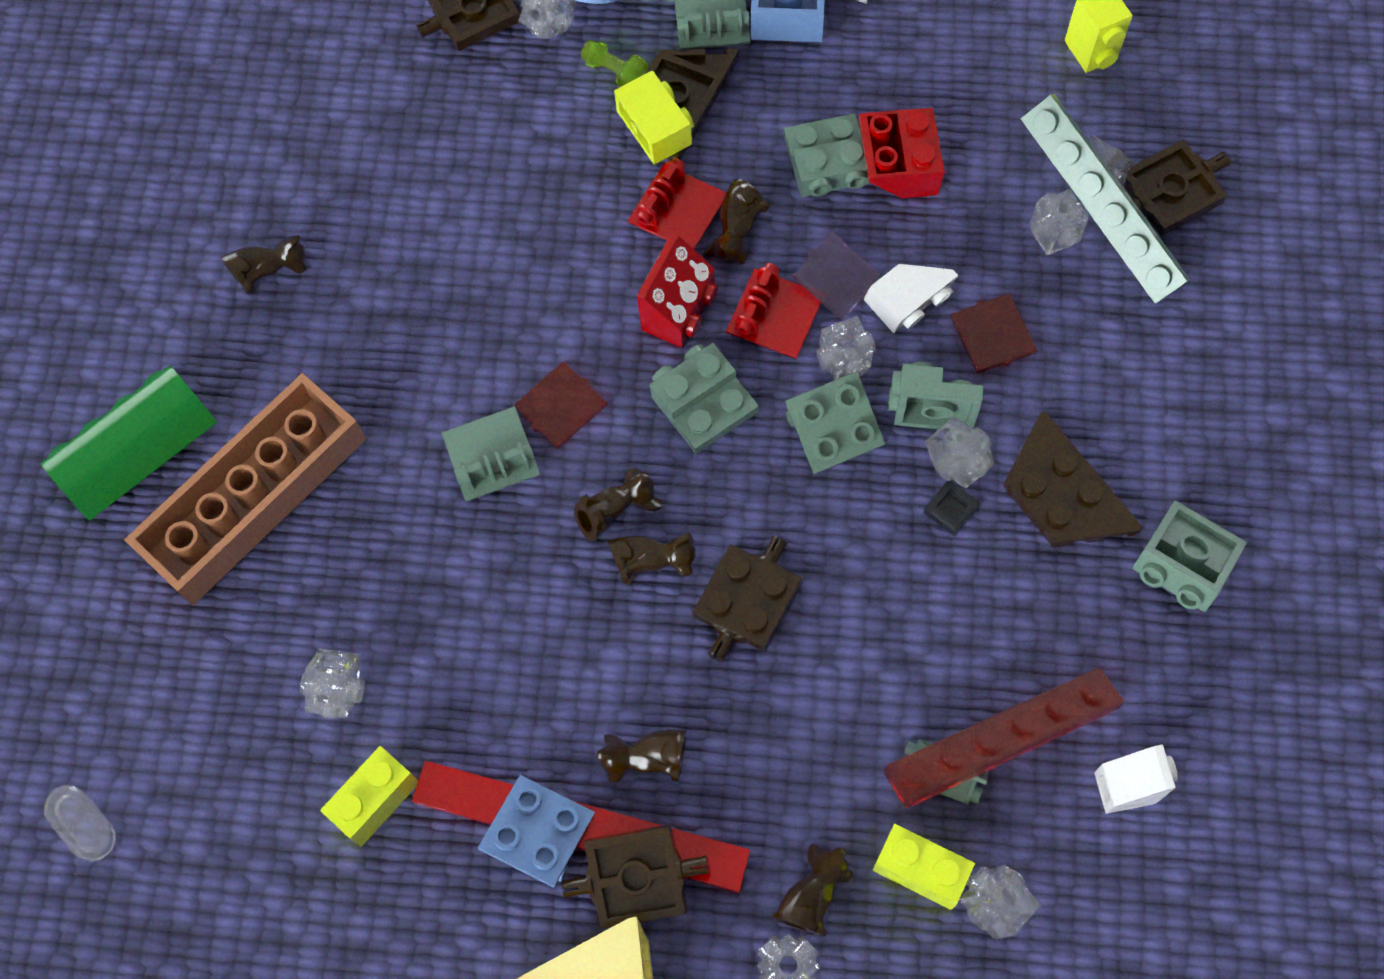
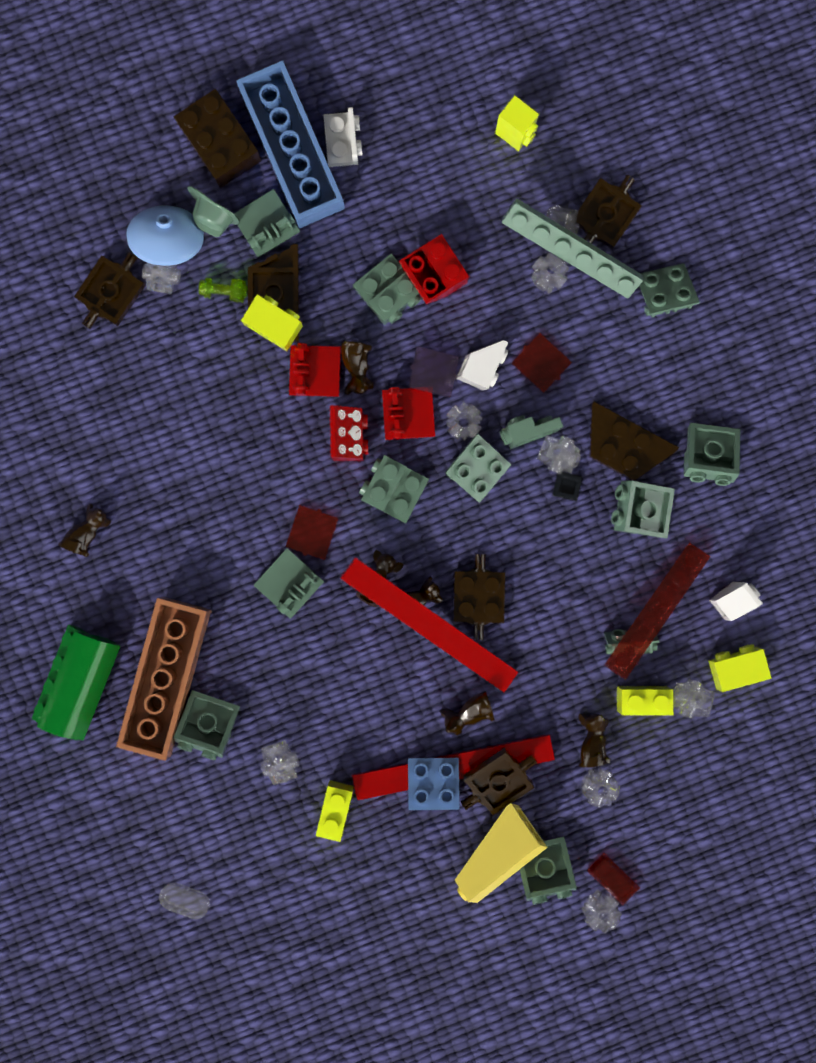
camera: 30 degrees left, 20 degrees up
none -> sand green plate [173,690,240,760]
none -> red tile [340,557,518,693]
none -> sand green plate [611,481,675,539]
none -> sand green hinge [639,263,700,318]
none -> neon yellow brick [708,644,772,692]

